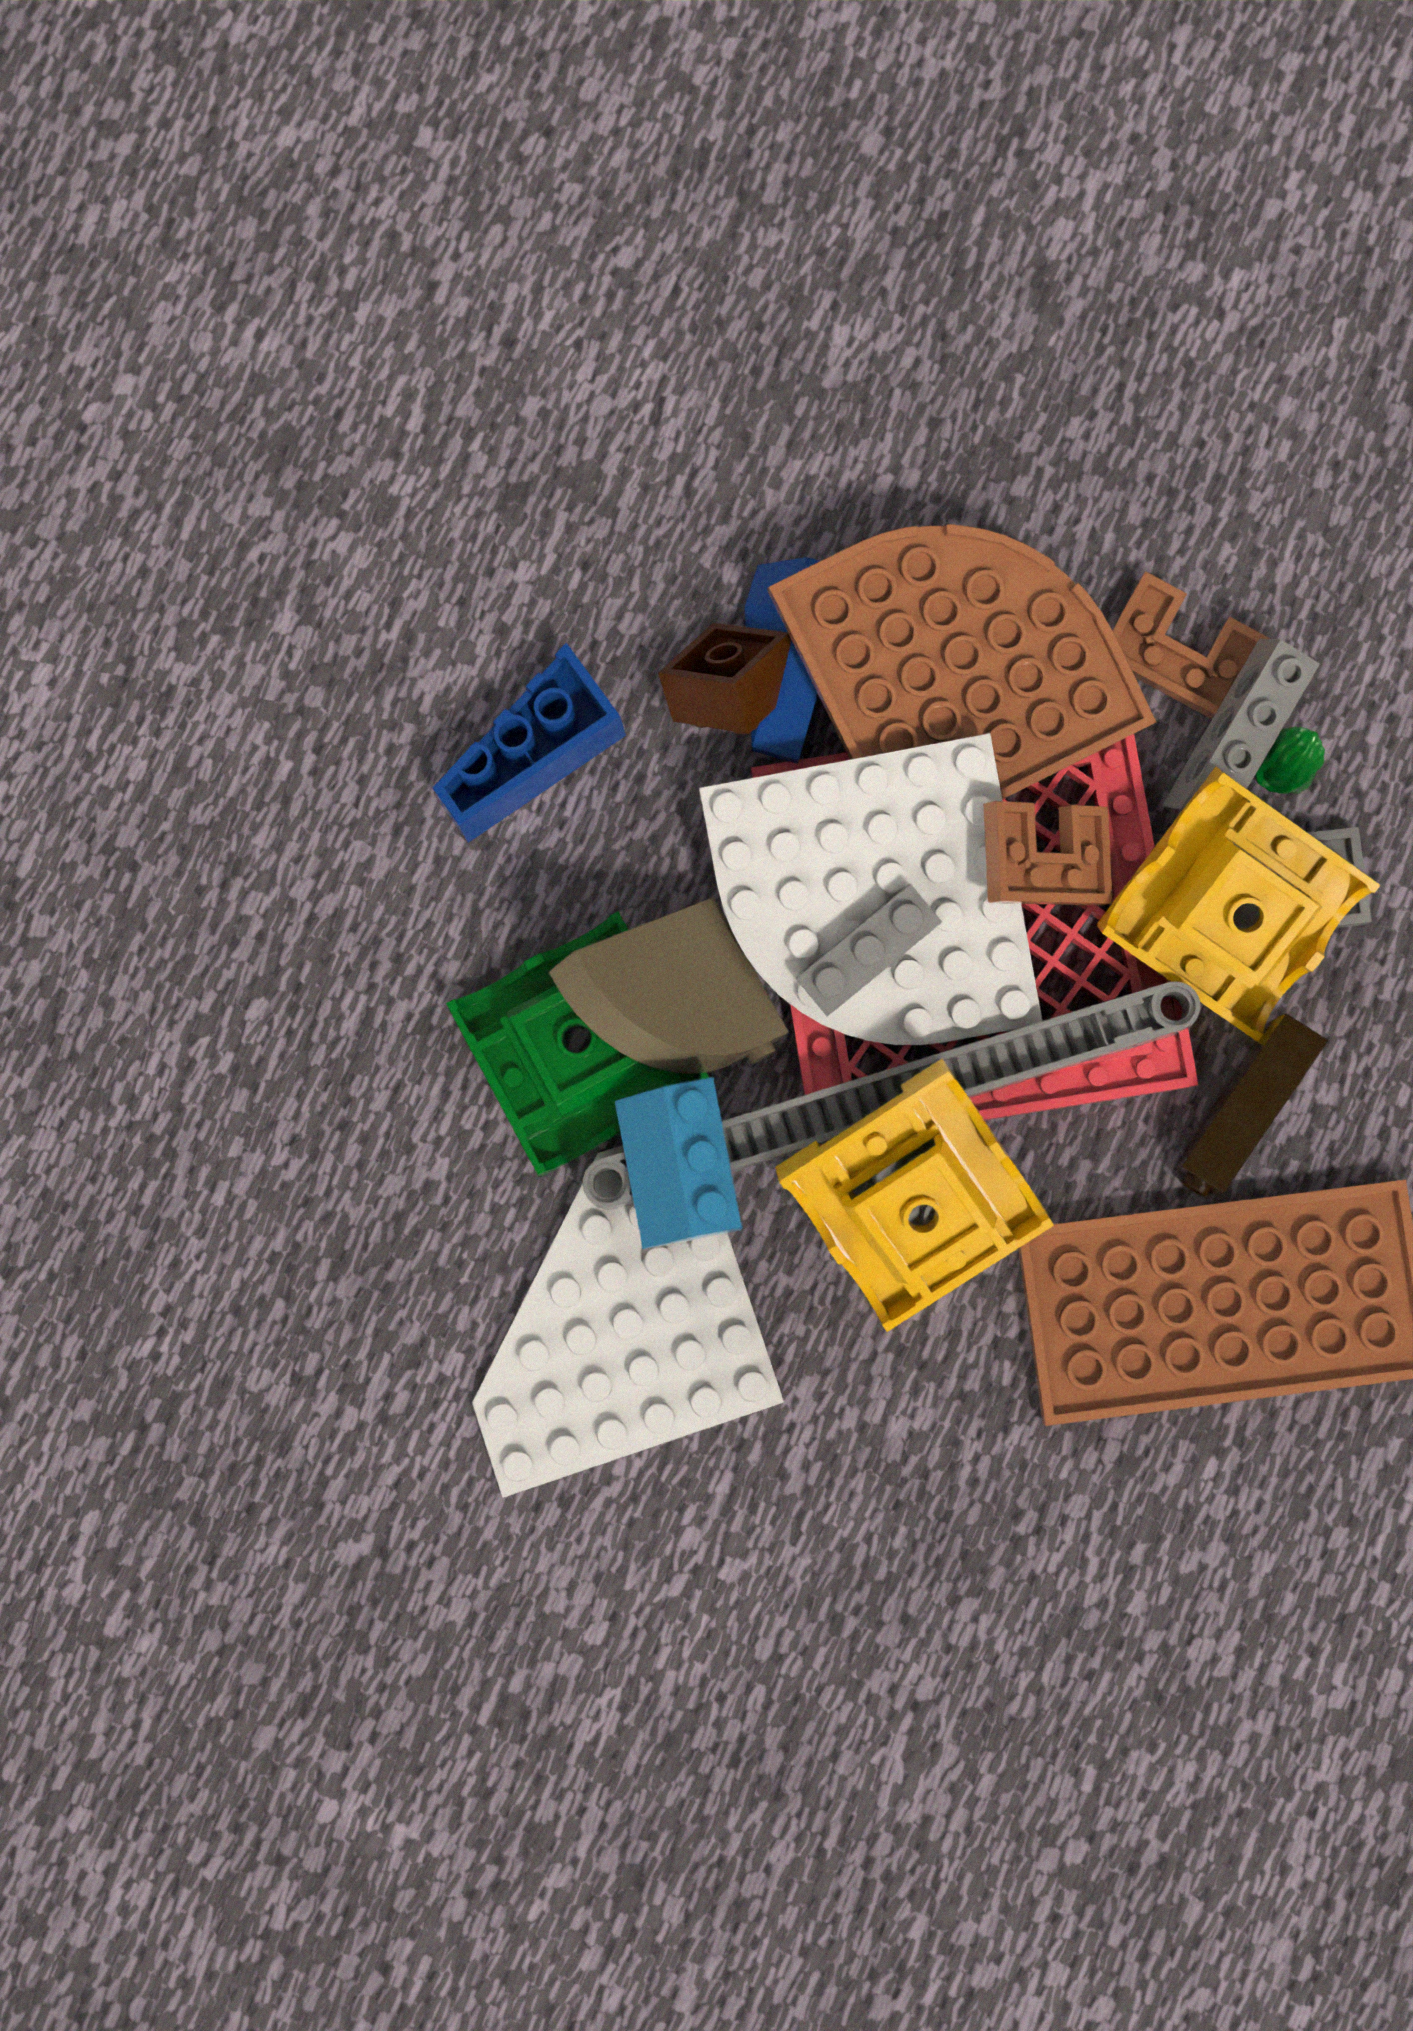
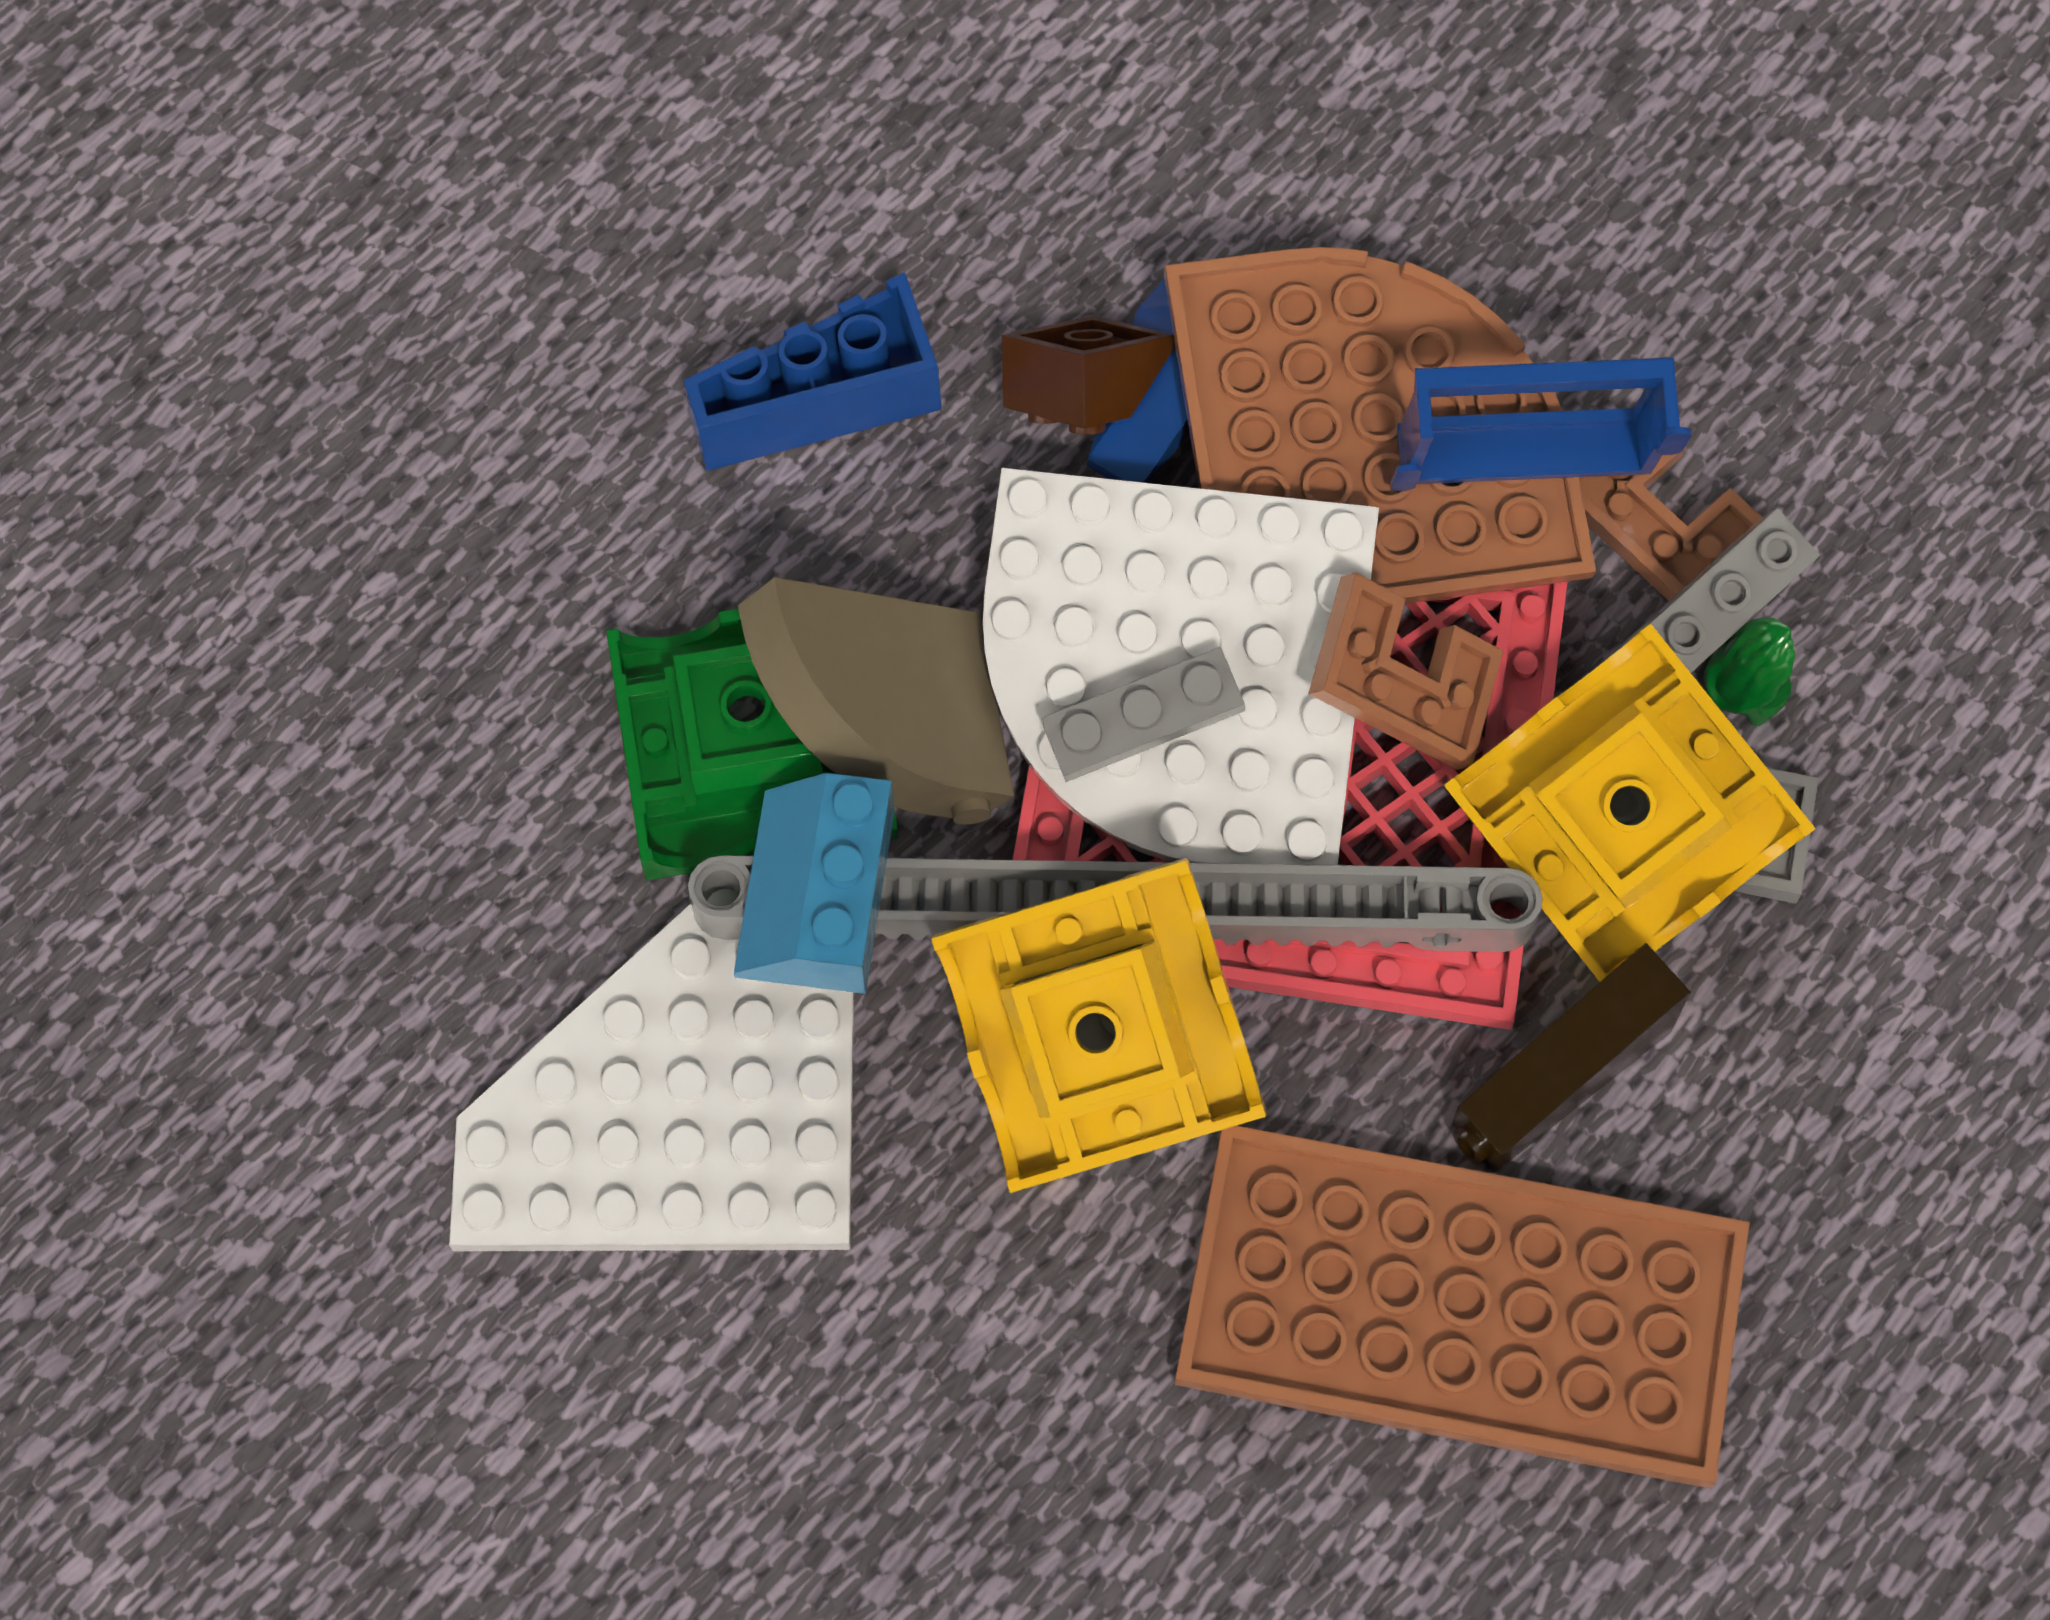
camera: 20 degrees right, 15 degrees down
none -> blue piece [1390,357,1691,491]

